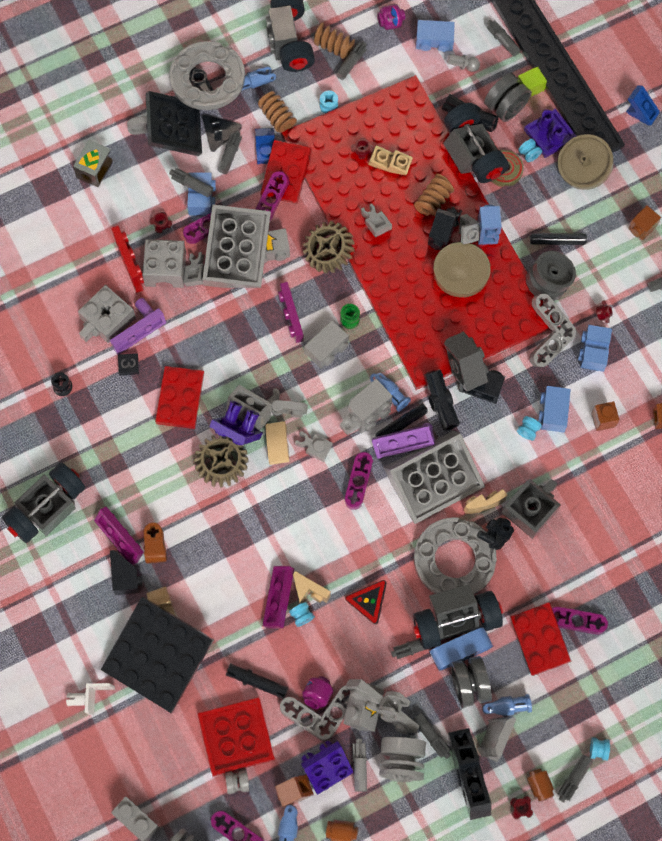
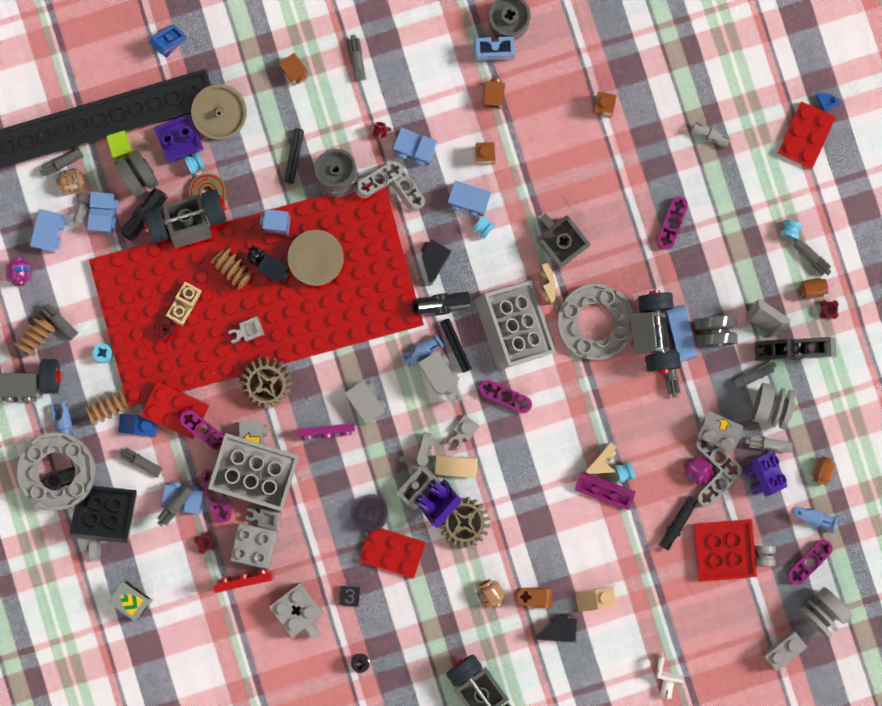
camera: 80 degrees left, 15 degrees up
magenta plate [94,506,144,565] -> none
black plate [101,597,214,713] -> none
medium lavender piece [110,298,166,355] -> none
black piece [202,115,242,152] -> none
brick [275,775,314,807] -> none
green wheel [340,304,360,329] -> none
piece [345,580,387,625] -> none
light grey plate [345,679,419,734] -> none
medium lavender piece [372,423,436,459] -> none
dark grey hinge [444,331,488,391] -> none
light grey bracket [459,214,480,245] -> none
black piece [477,518,514,550] -> none
medium blue piece [482,693,532,716] -> none
red plate [510,602,572,676] -> none
none -> medium nougat head [56,168,85,195]
none -> medium blue brick [87,192,119,234]
none -> clear purple tile [350,494,389,533]
none -> medium nougat head [476,579,505,609]

